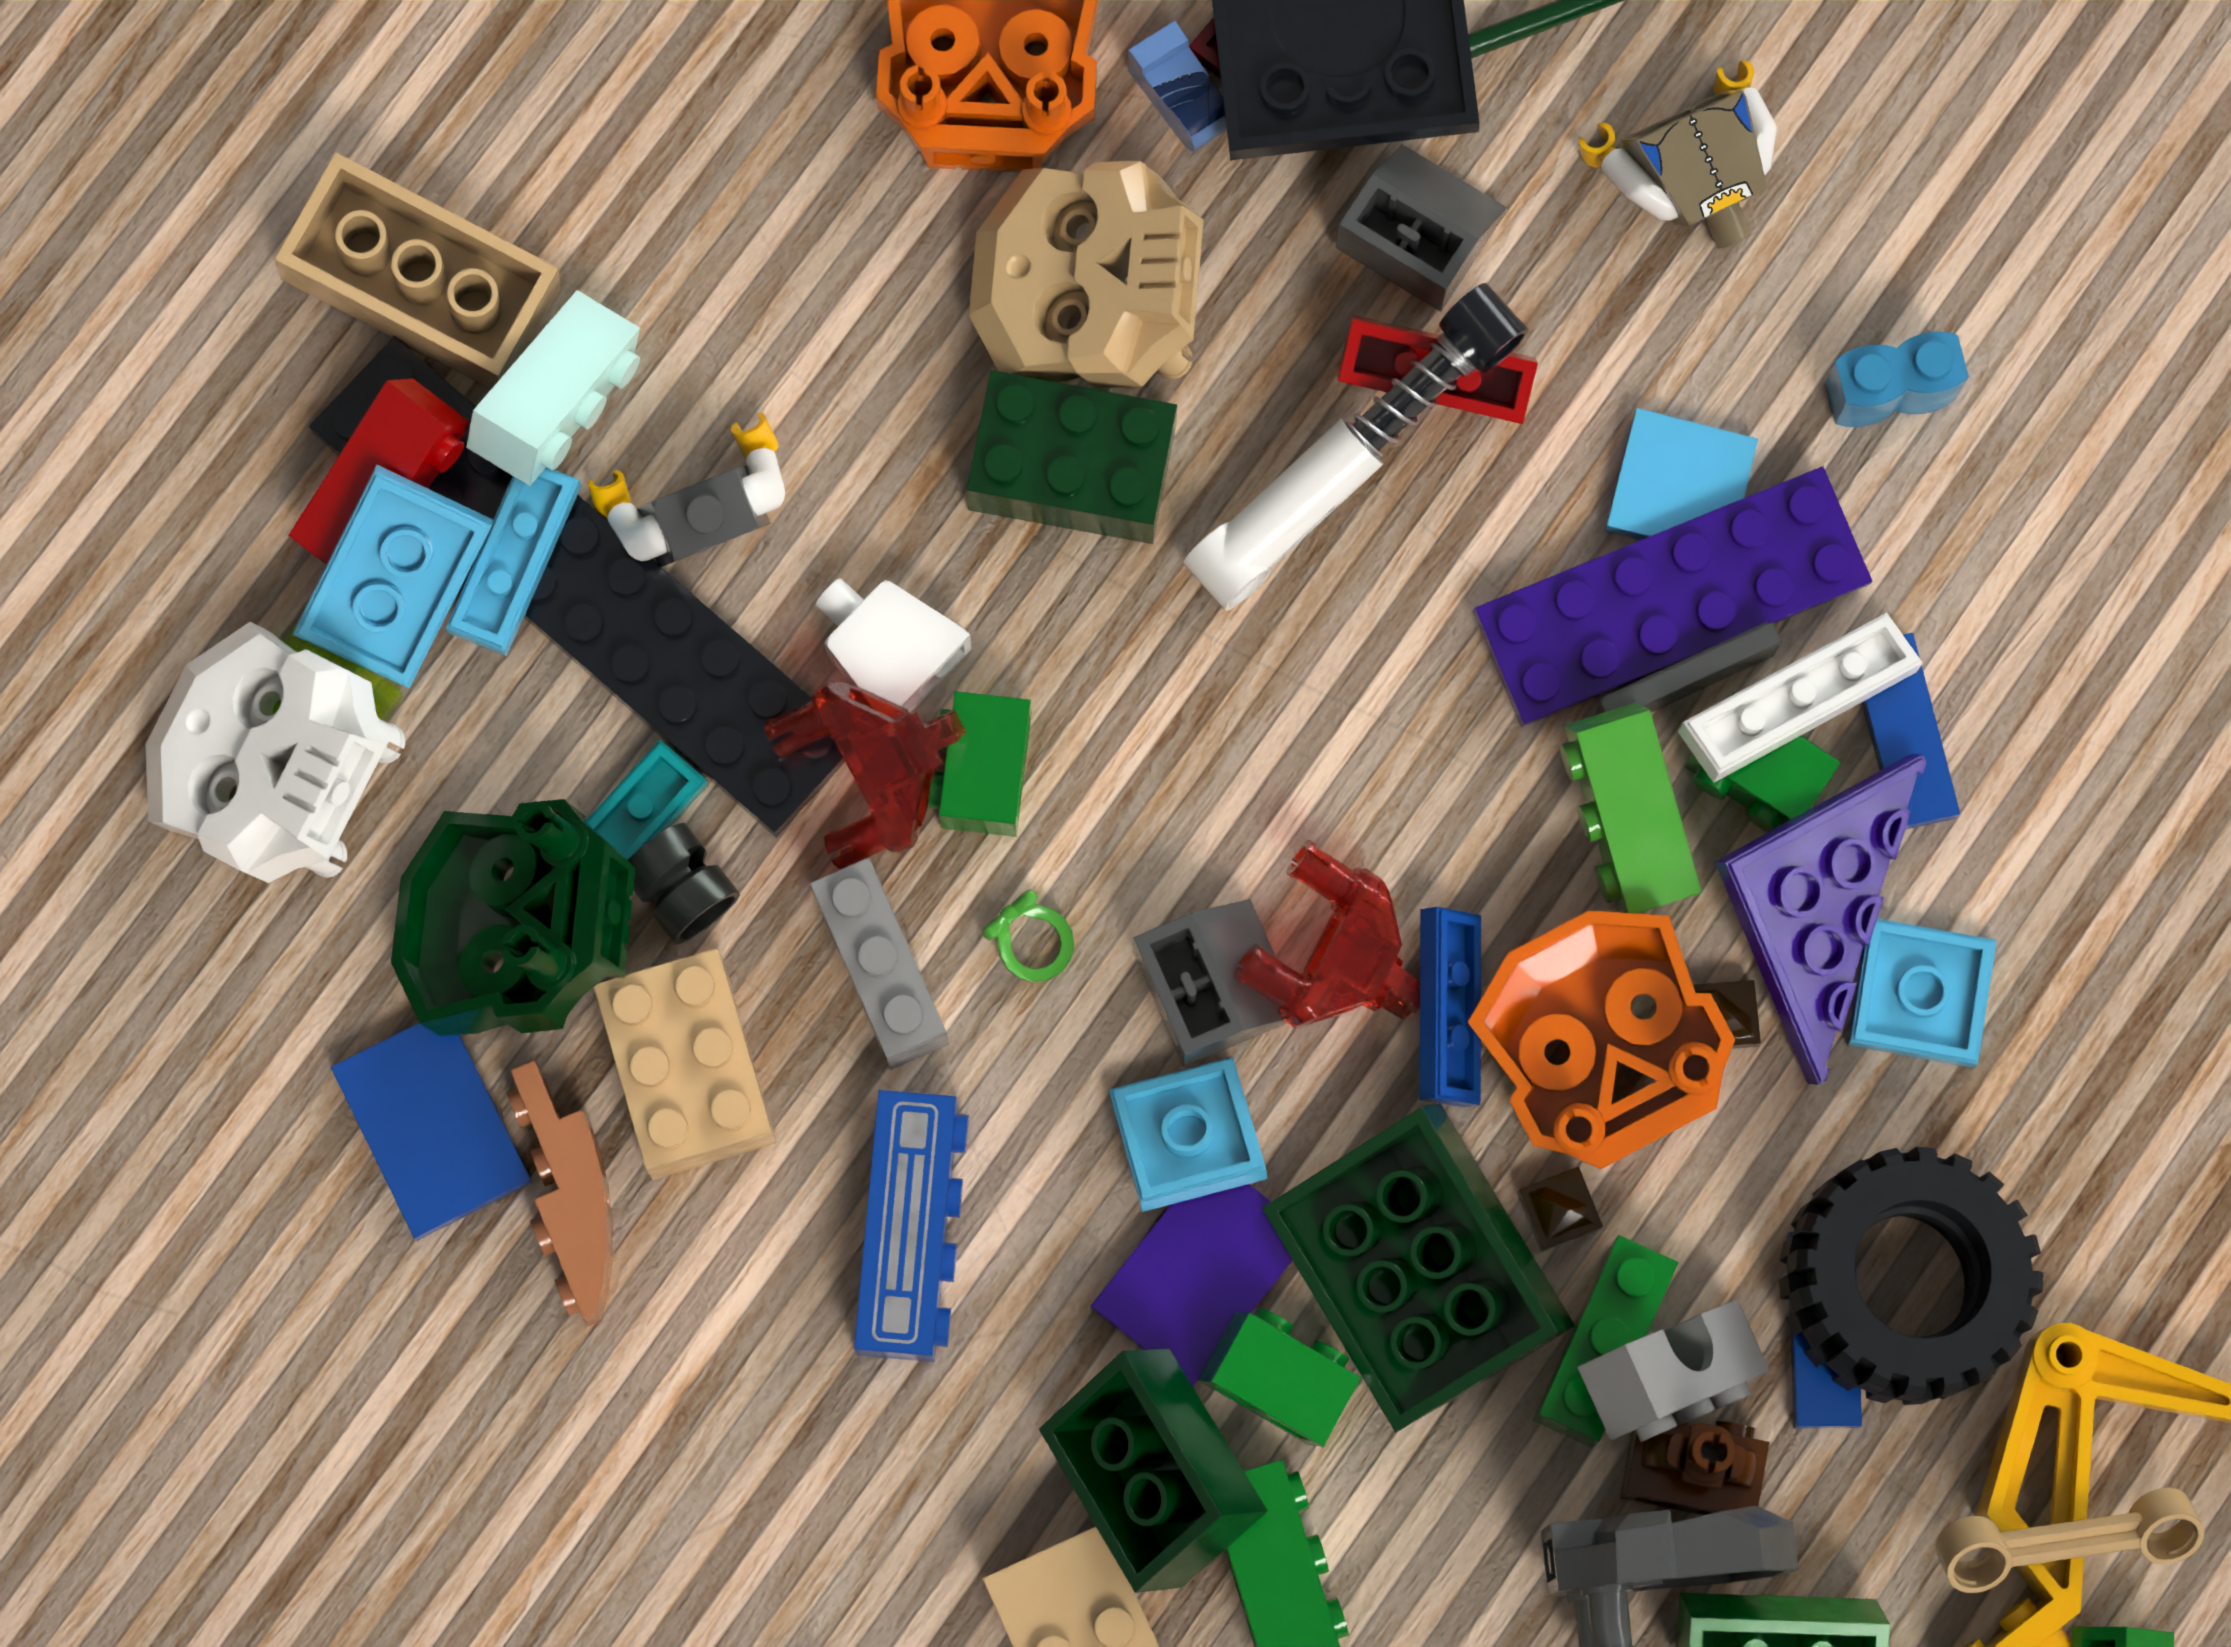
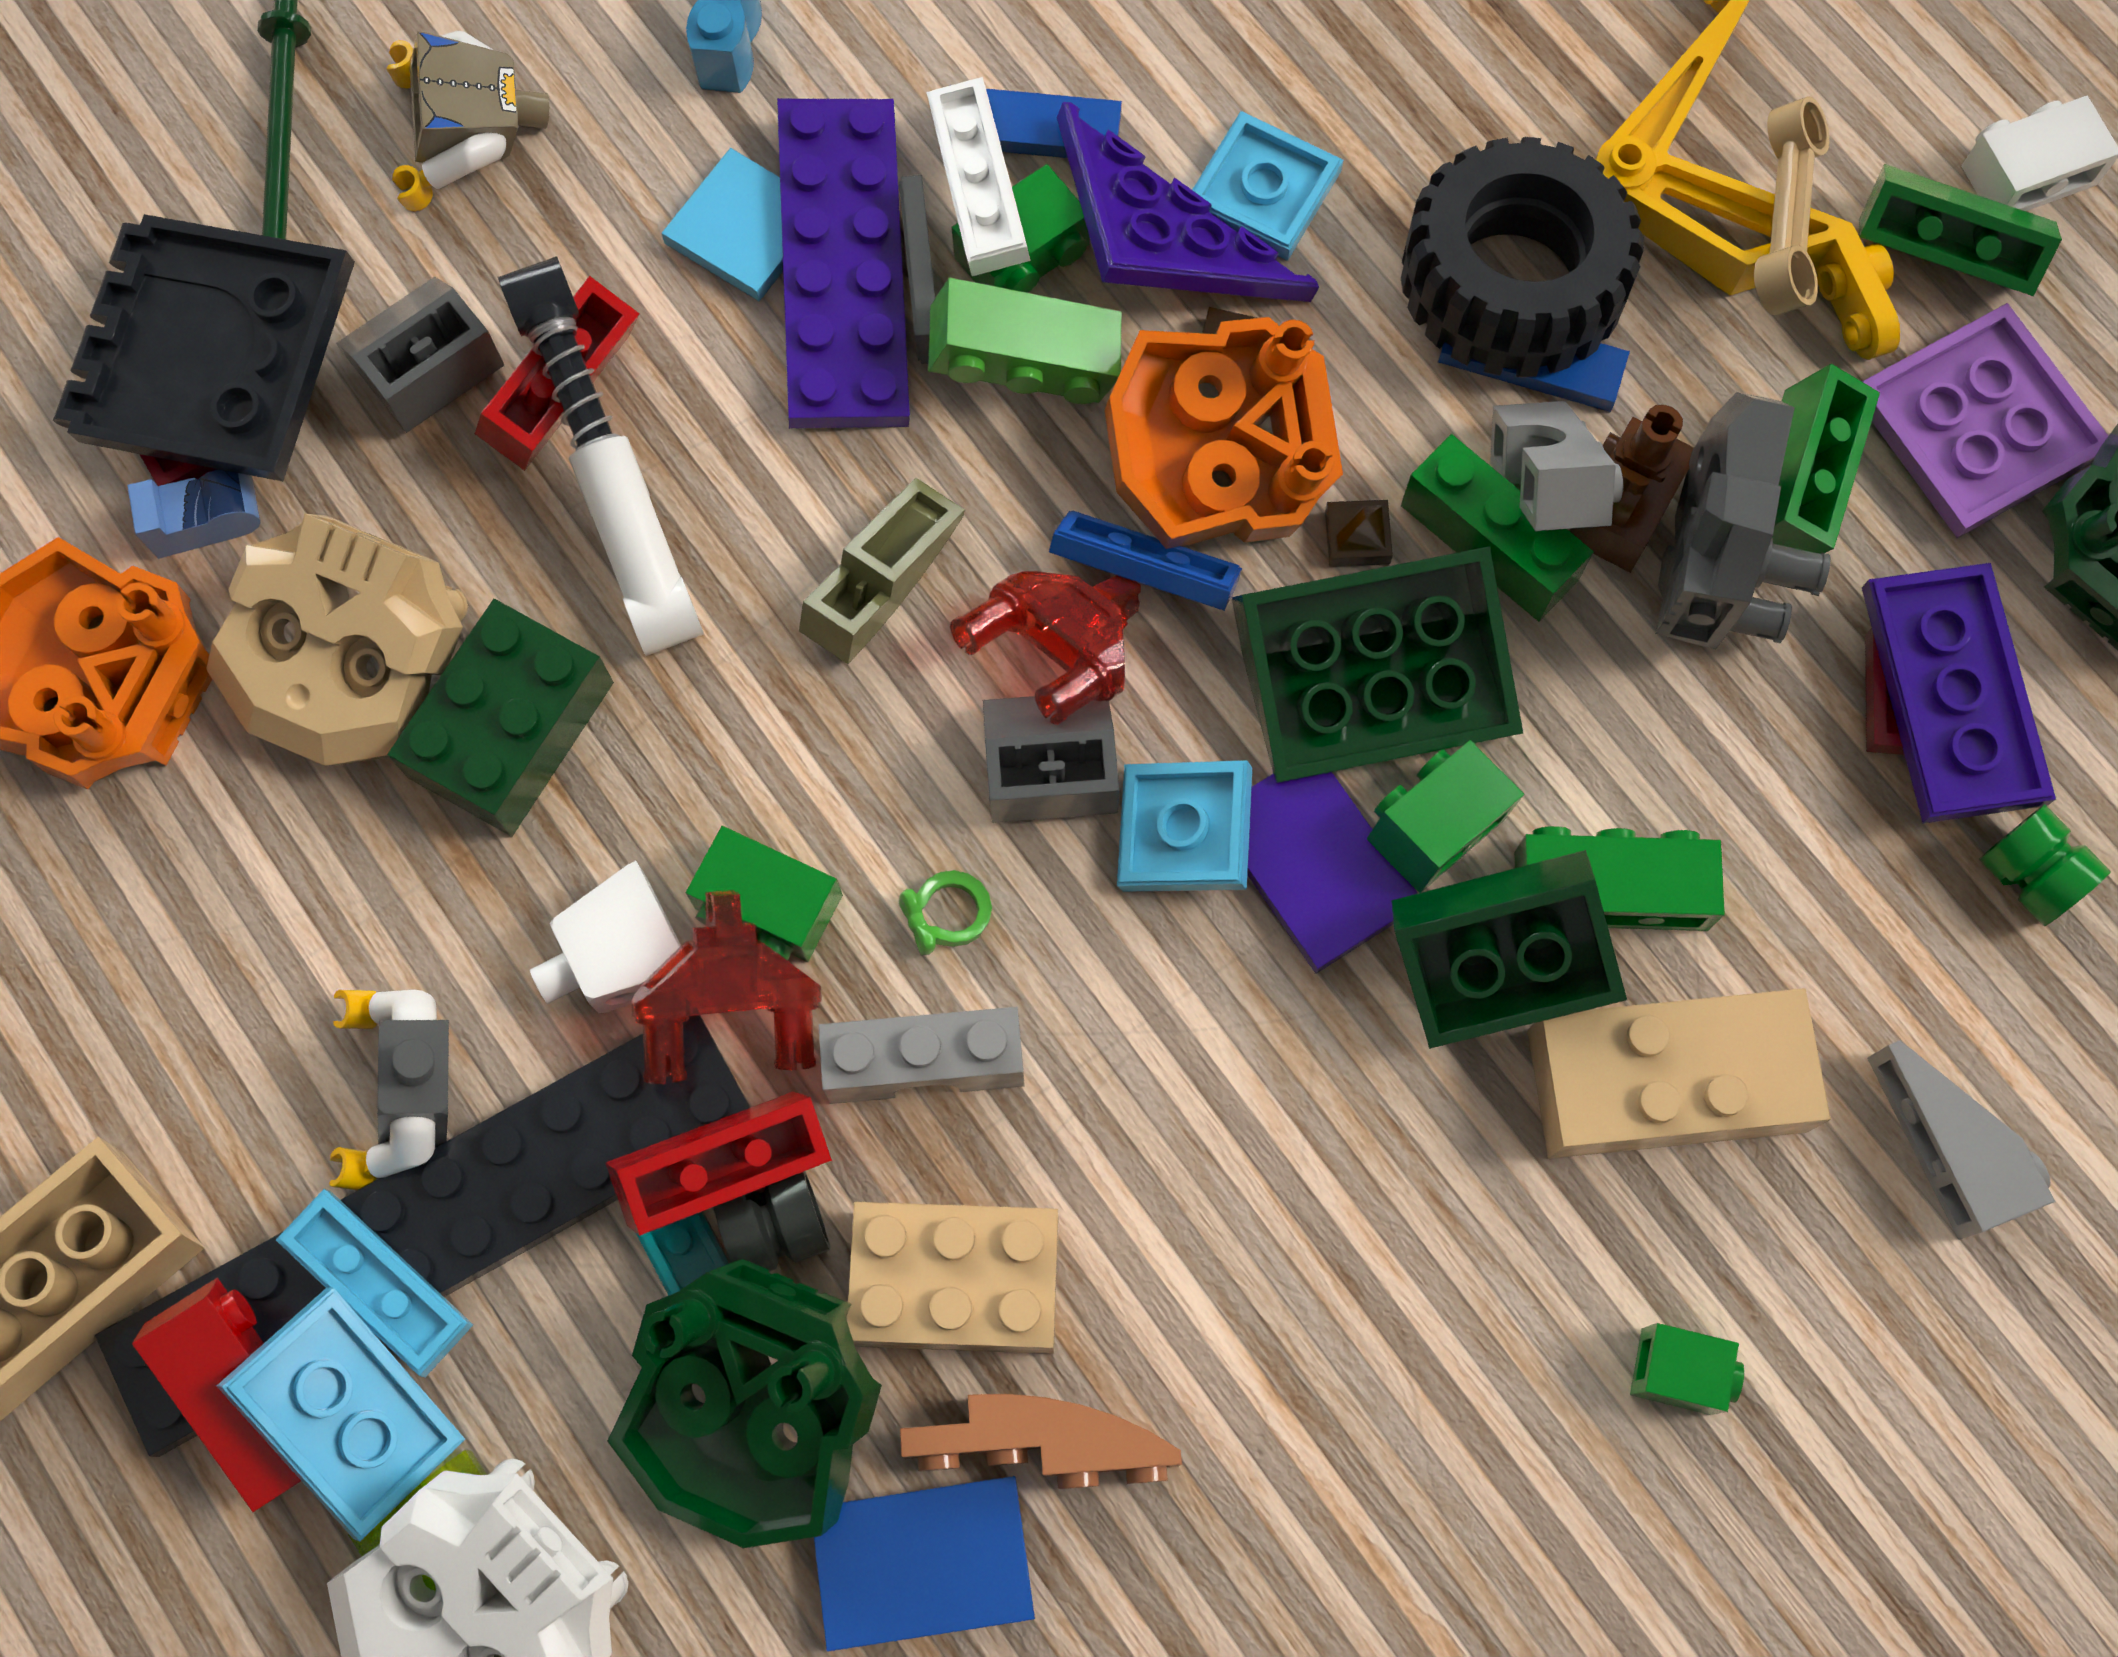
camera: 70 degrees left, 5 degrees down
light aqua brick [466,290,640,486] -> none
blue brick [854,1090,969,1362] -> none
none -> red brick [605,1092,832,1236]
none -> olive slope [799,478,965,664]

